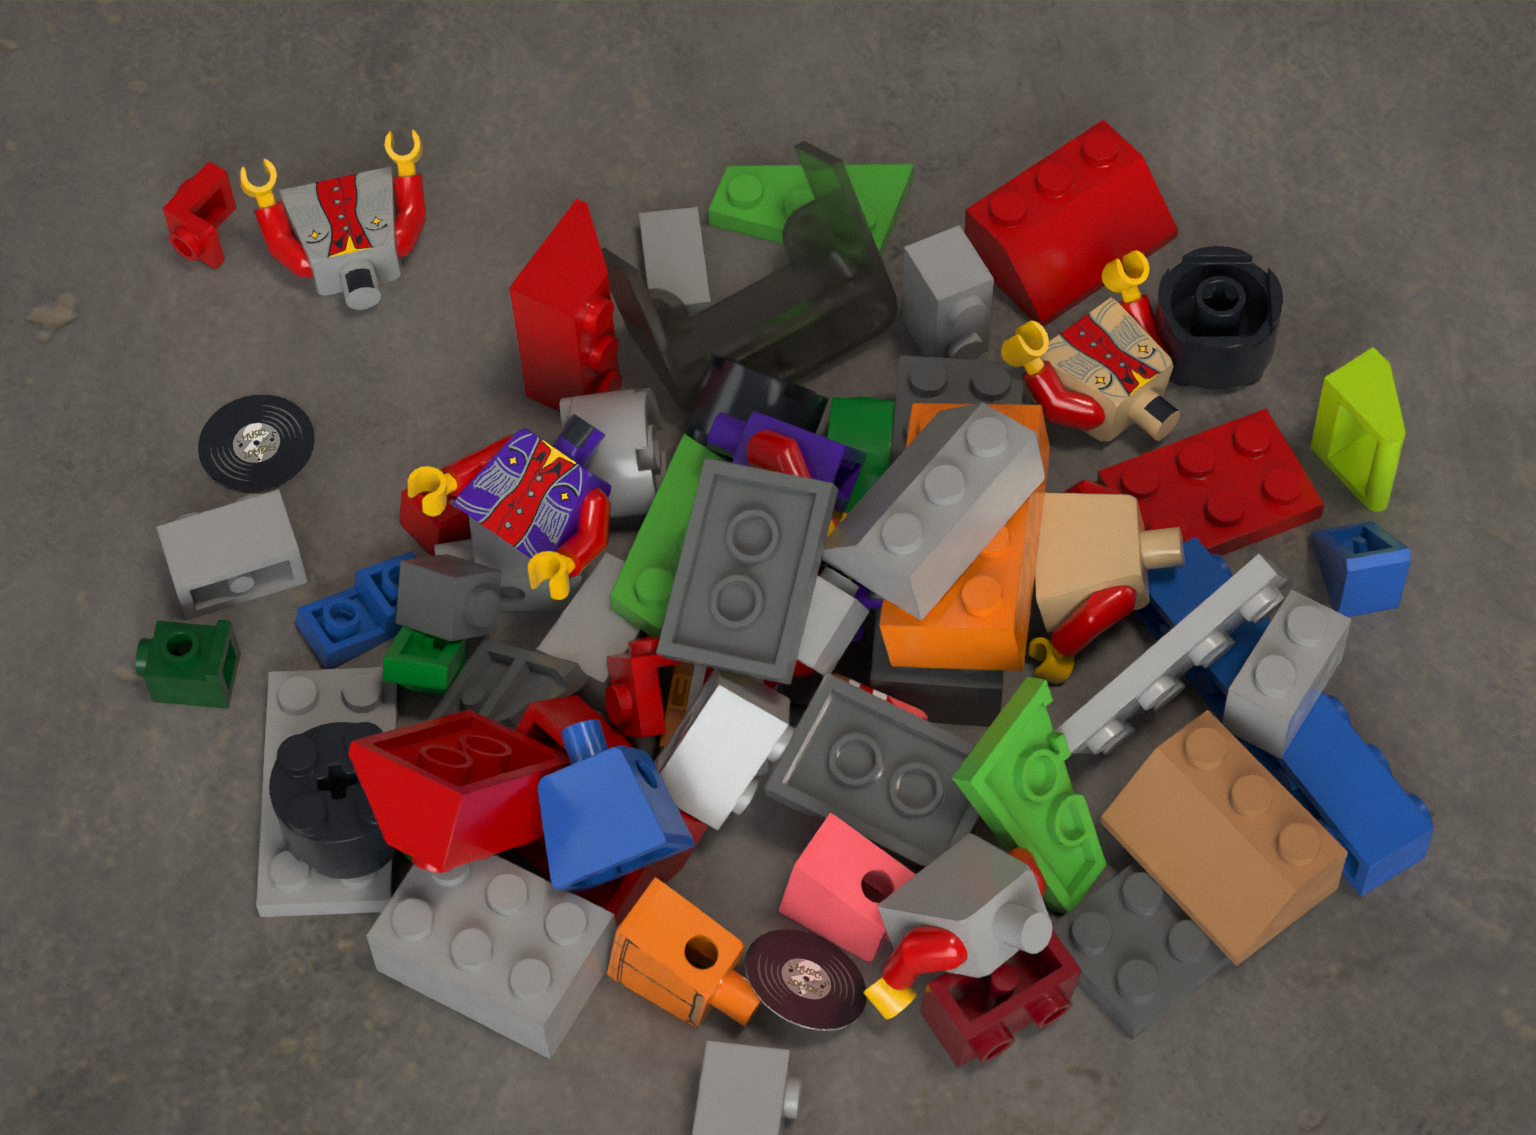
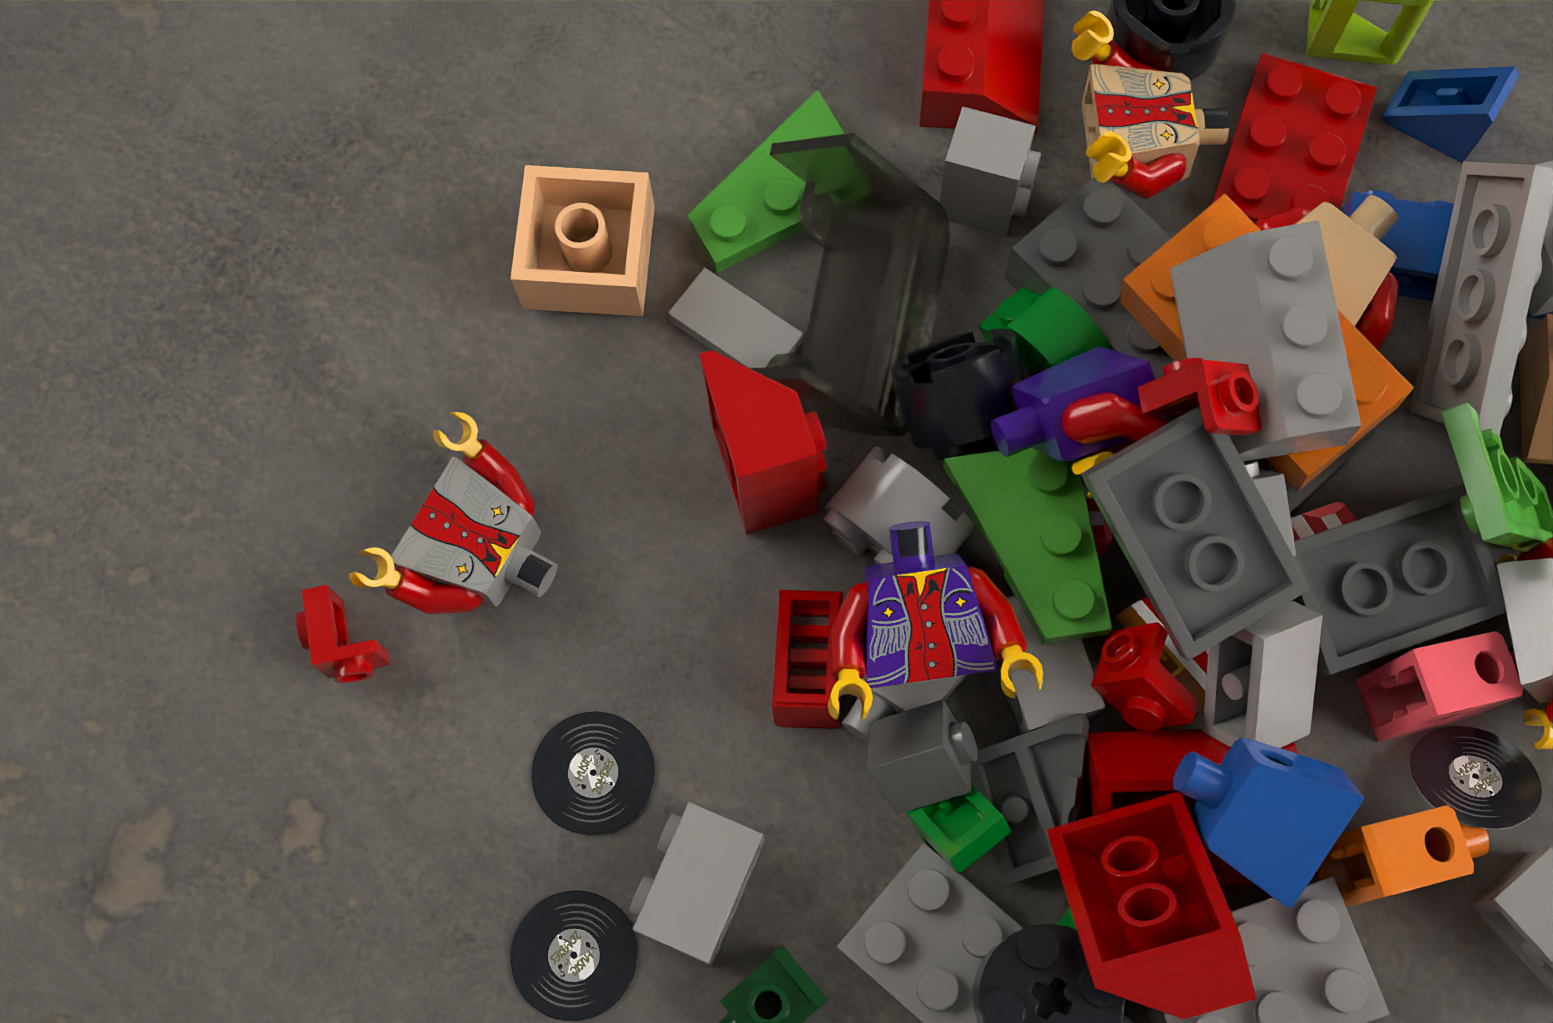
camera: 45 degrees left, 15 degrees up
blue slope [295,551,416,669] -> none
none -> light nougat brick [510,165,655,316]
none -> black sticker [510,890,638,1021]
none -> red bracket [1137,357,1262,436]

